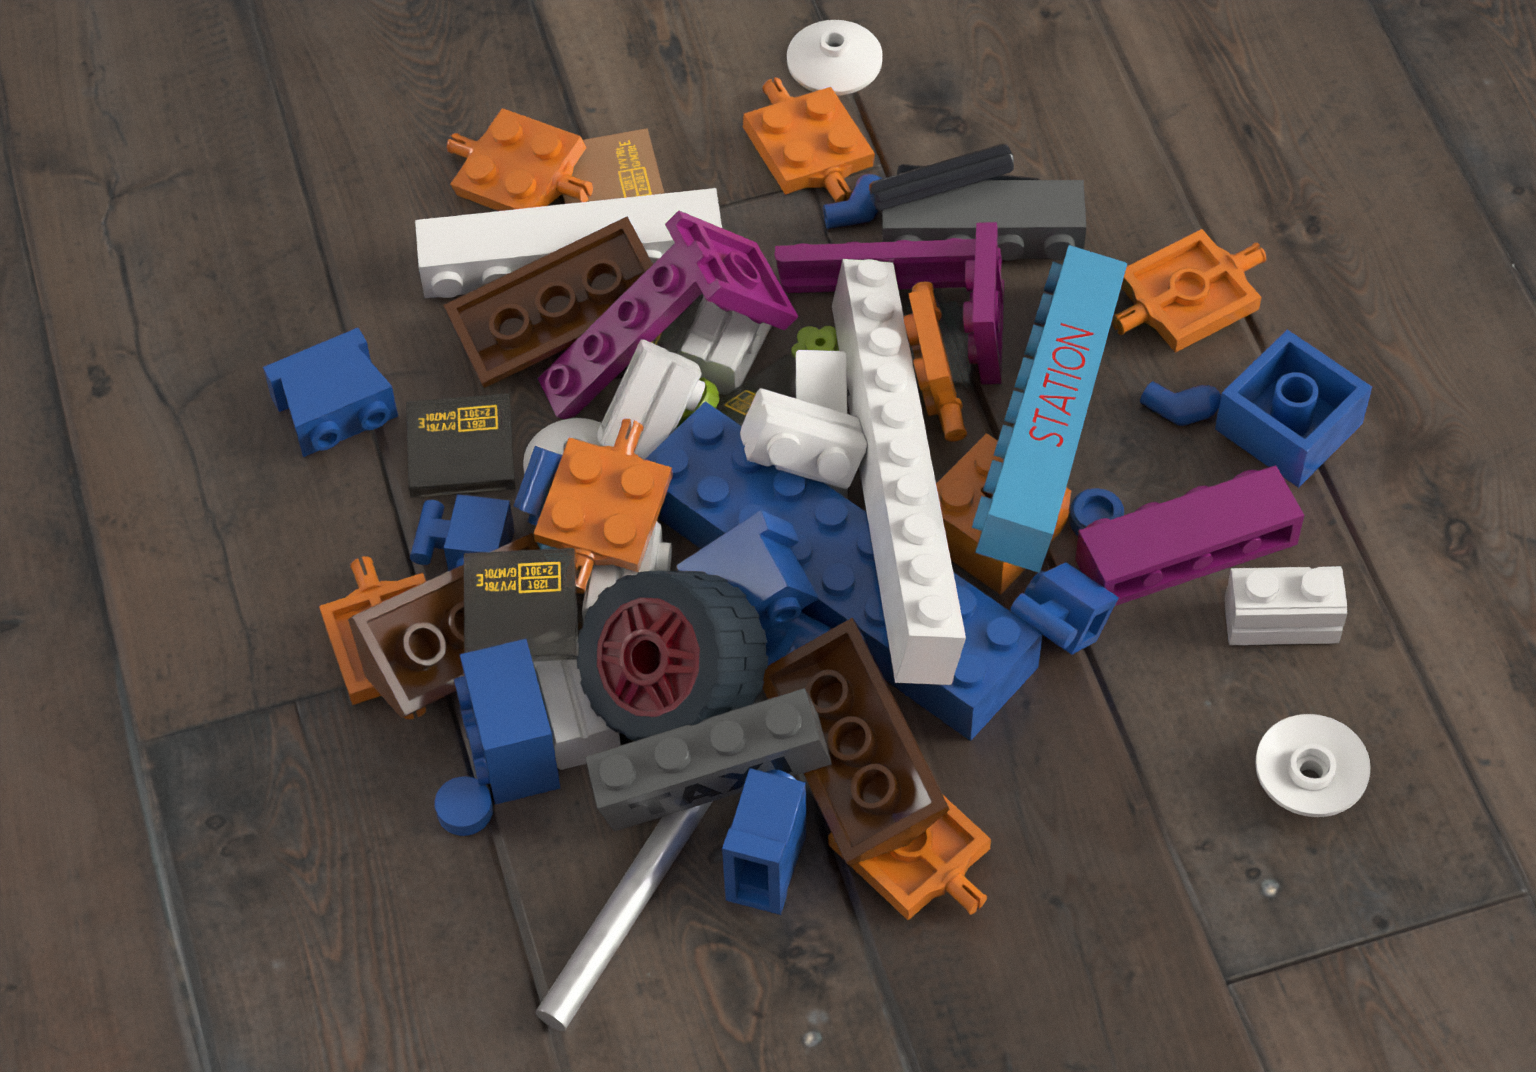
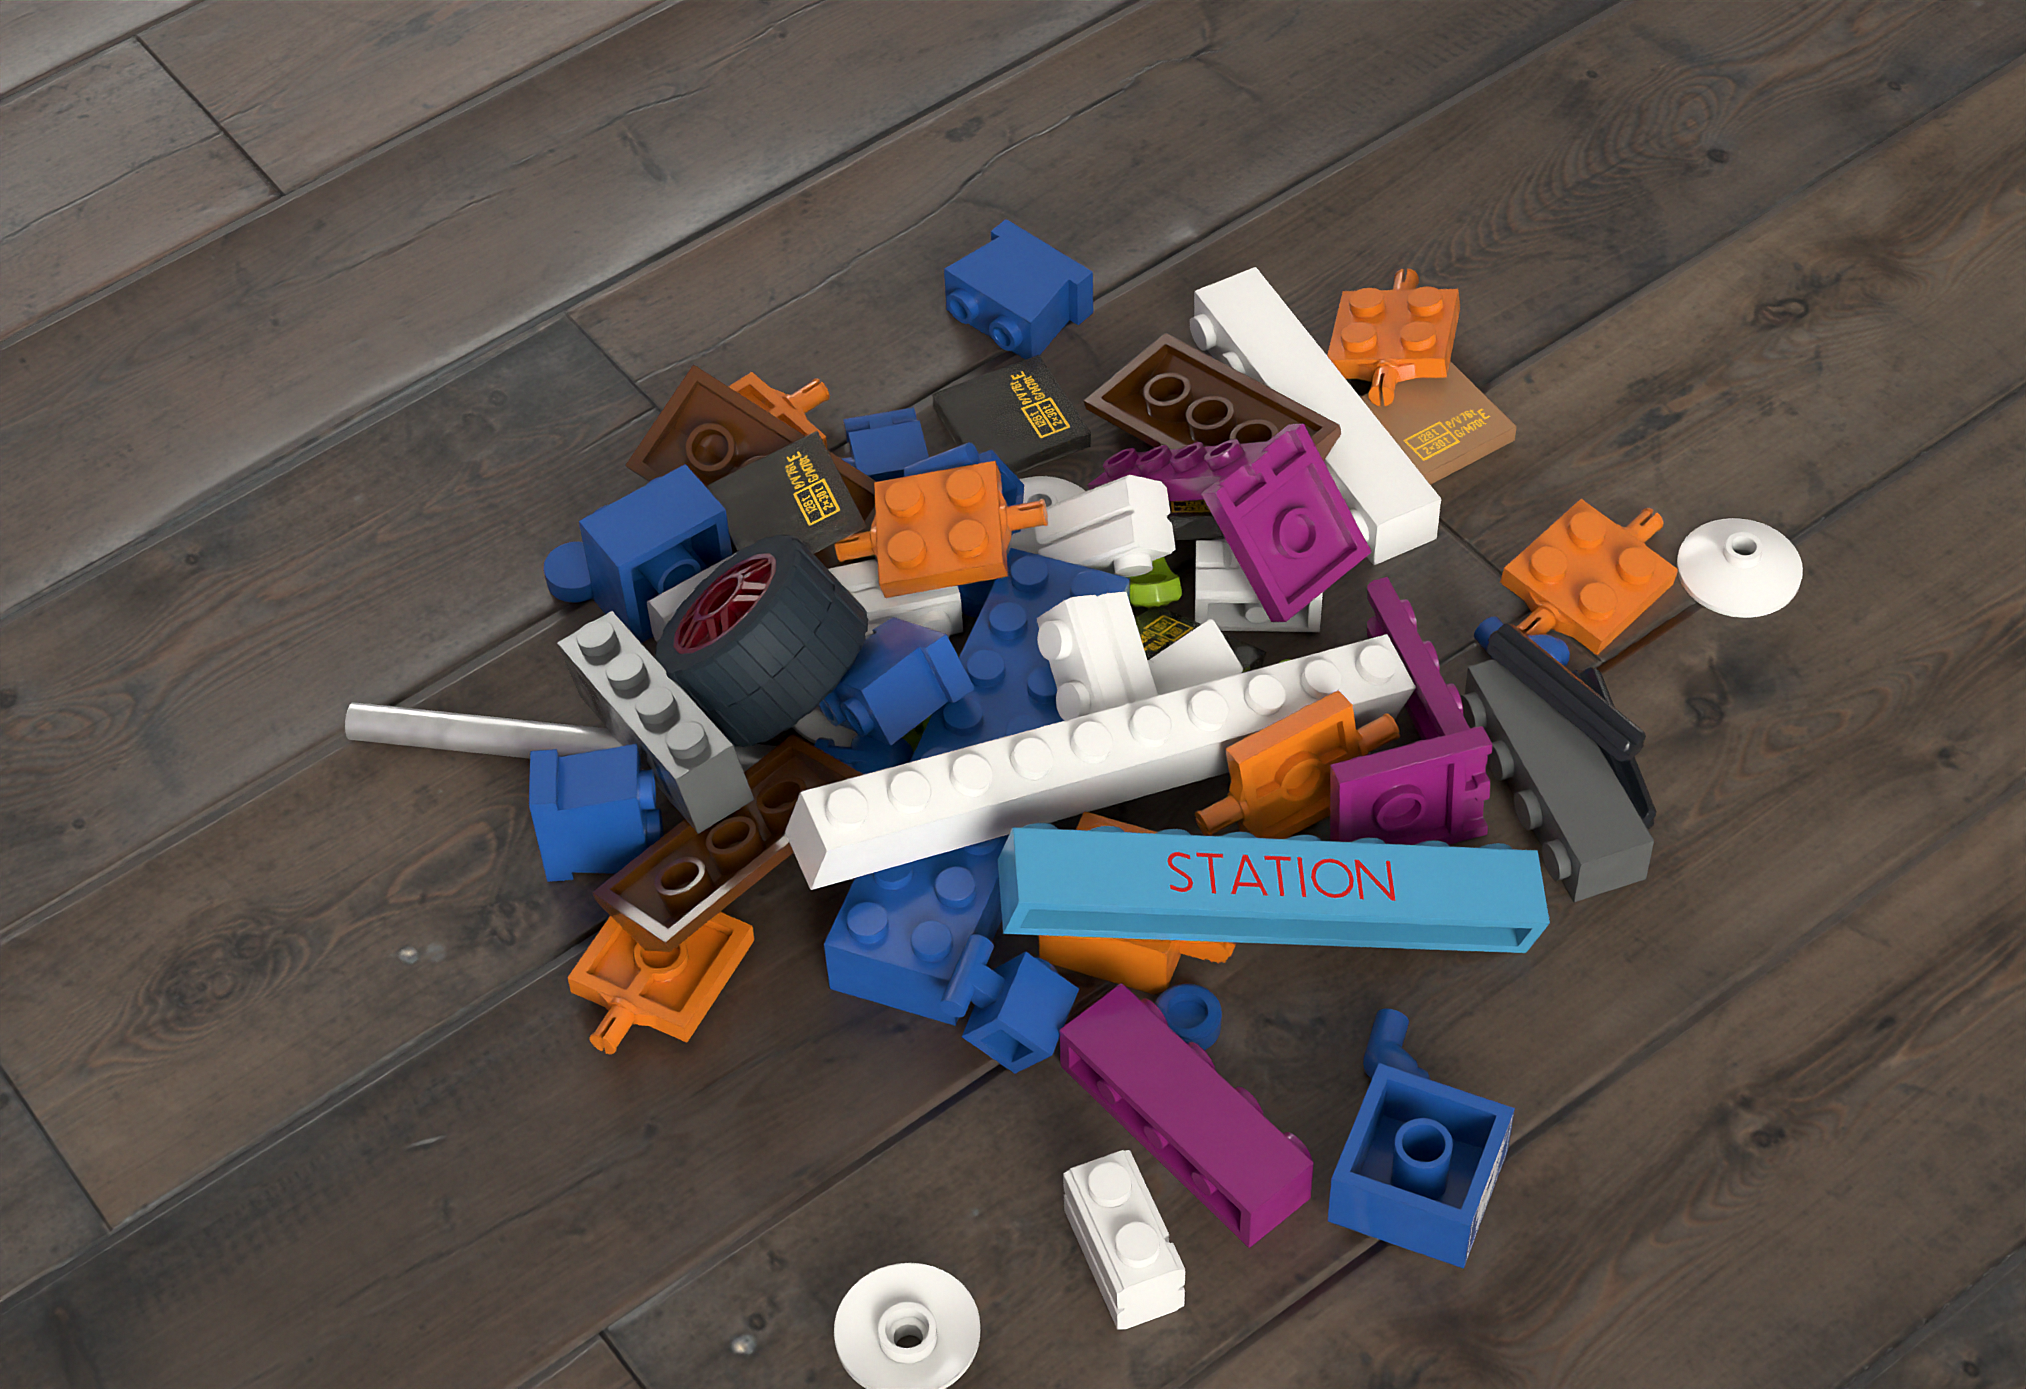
camera: 70 degrees right, 5 degrees down
orange plate [1112,229,1266,353] -> none

